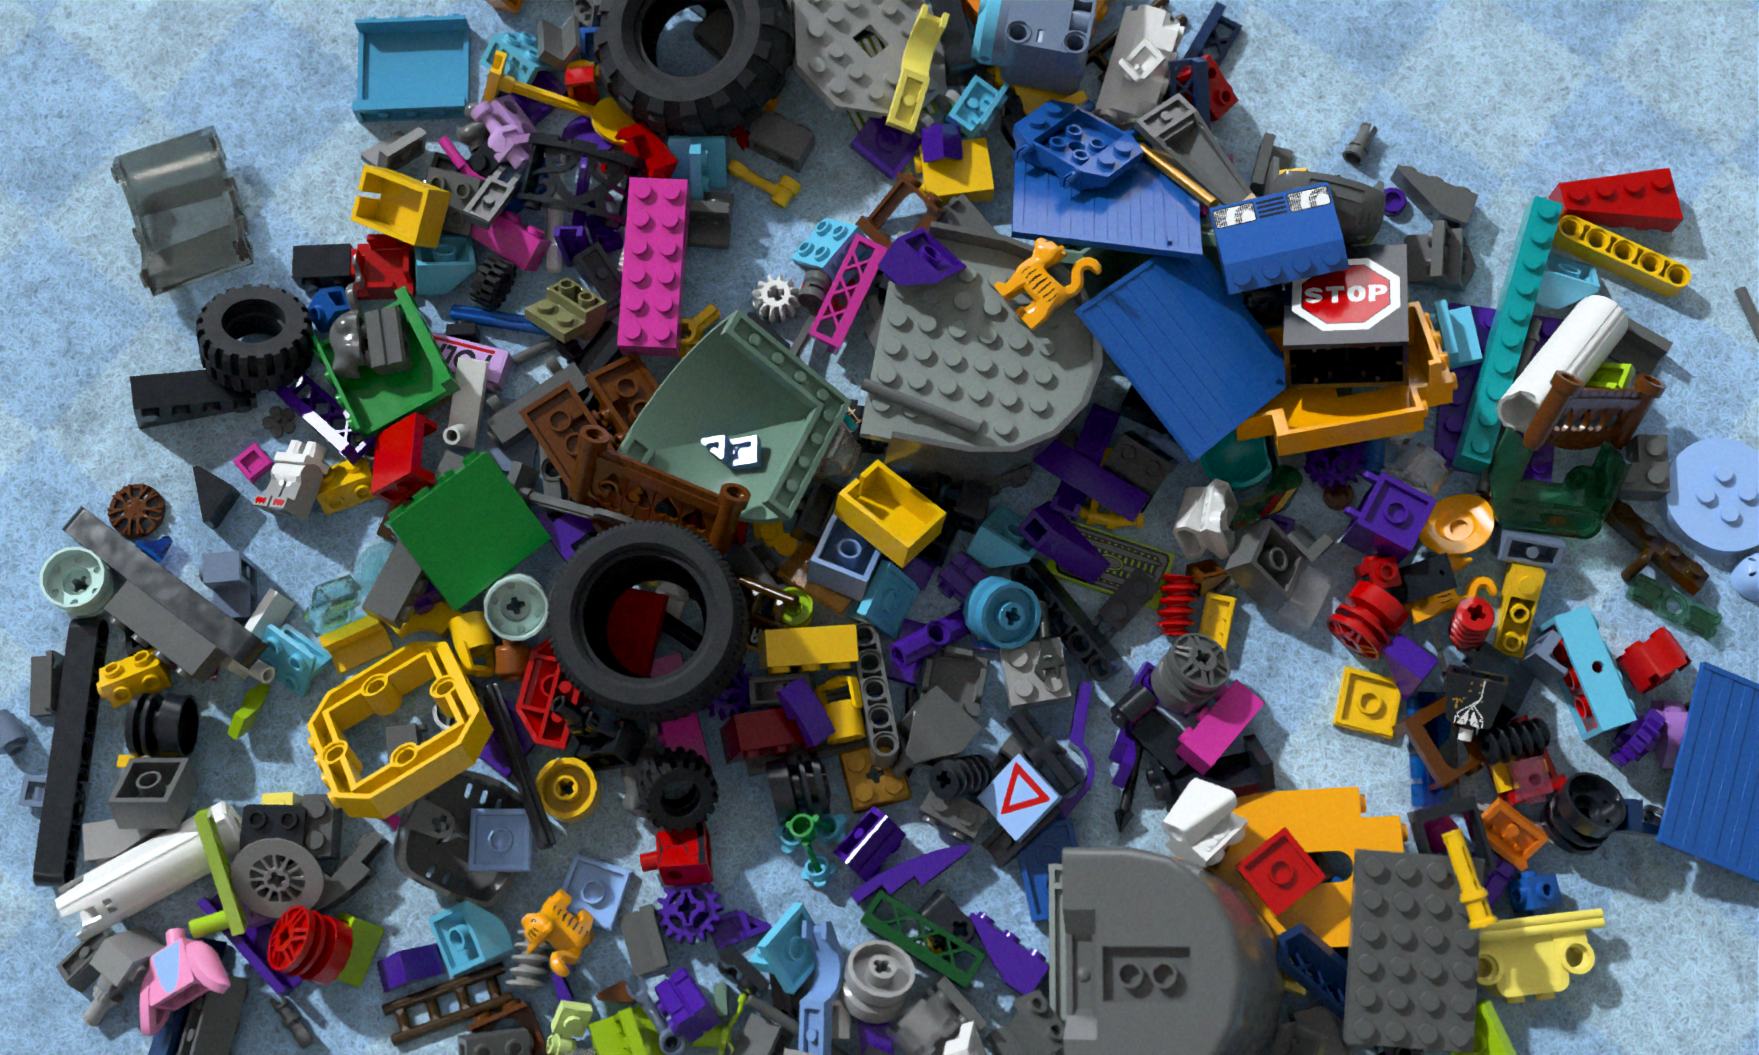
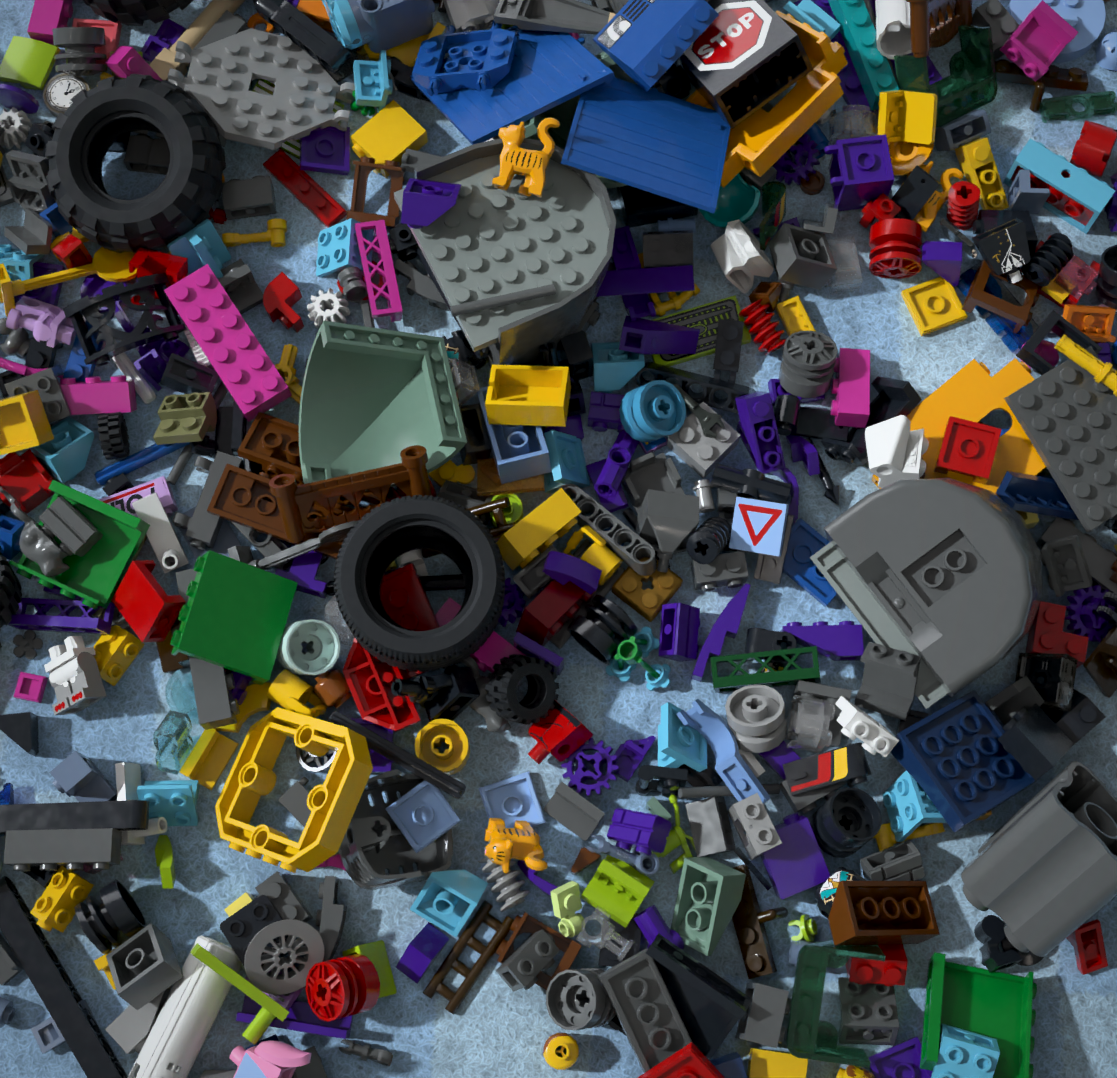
camera: 35 degrees left, 0 degrees up
dark grey hinge [462,166,523,230] -> none
slope [701,435,761,470] -> none
light yellow piece [885,4,950,134] -> none
dark purple panel [920,123,963,163] -> none
pearl gold bar [1139,142,1219,208] -> none
none -> red tile [263,149,347,228]
none -> red brick [263,272,304,333]
none -> dark purple tile [513,632,564,676]
none -> light grey pin [693,479,715,513]
none -> dark purple slope [735,392,786,474]
none -> yellow bracket [877,90,938,145]
none -> dark pink panel [1000,0,1078,82]

